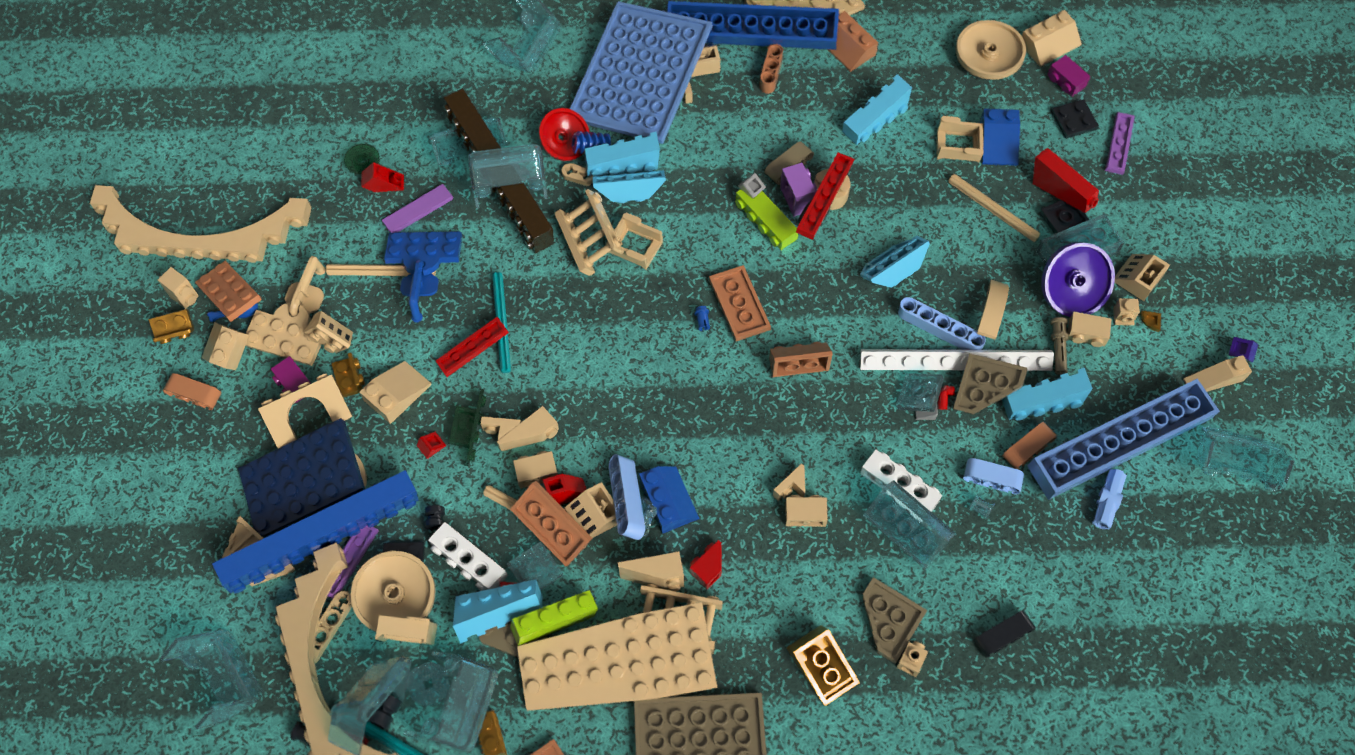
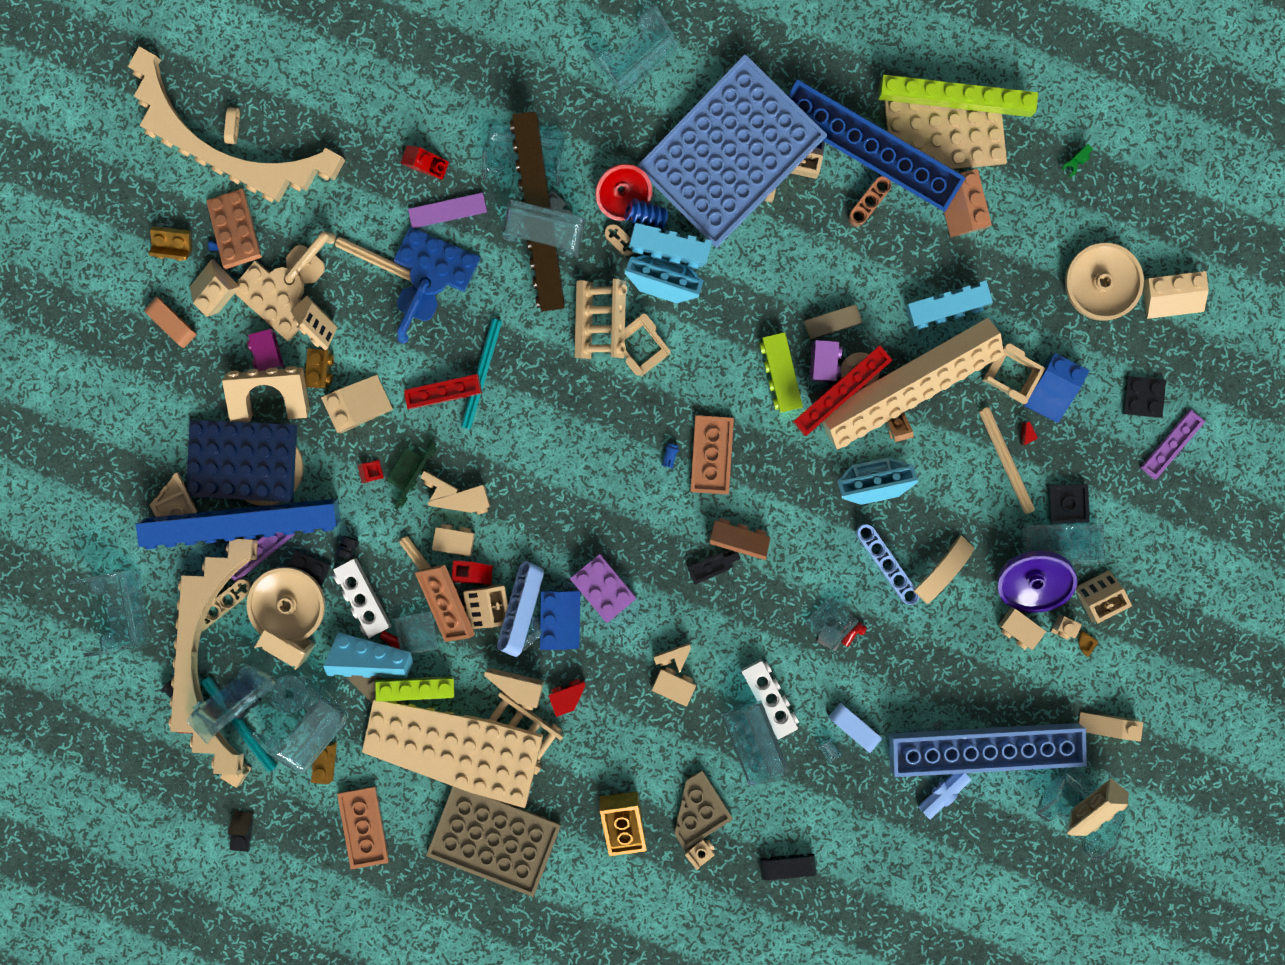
camera: 20 degrees right, 25 degrees up
tan brick [158,267,199,309] -> none
clear green dish [344,144,380,174] -> none
light grey slope [738,173,766,199] -> none
white plate [860,349,1054,371] -> none
dark tan plate [953,353,1028,415] -> none
medium azure wedge [1002,368,1093,421] -> none
nougat beam [1002,422,1057,469] -> none
red slope [1033,148,1099,213] -> none
magenta brick [1047,55,1091,97] -> none
dark tan pin [1050,317,1069,375] -> none
dark purple panel [1229,337,1258,363] -> none
none -> tan beam [224,107,240,144]
none -> medium lavender brick [570,553,637,623]
none -> black hinge [687,551,741,585]
none -> tan brick [822,318,1004,450]
none -> medium nougat slope [886,412,914,442]
none -> red slope [1020,422,1038,445]
none -> tan slope [1067,778,1129,836]

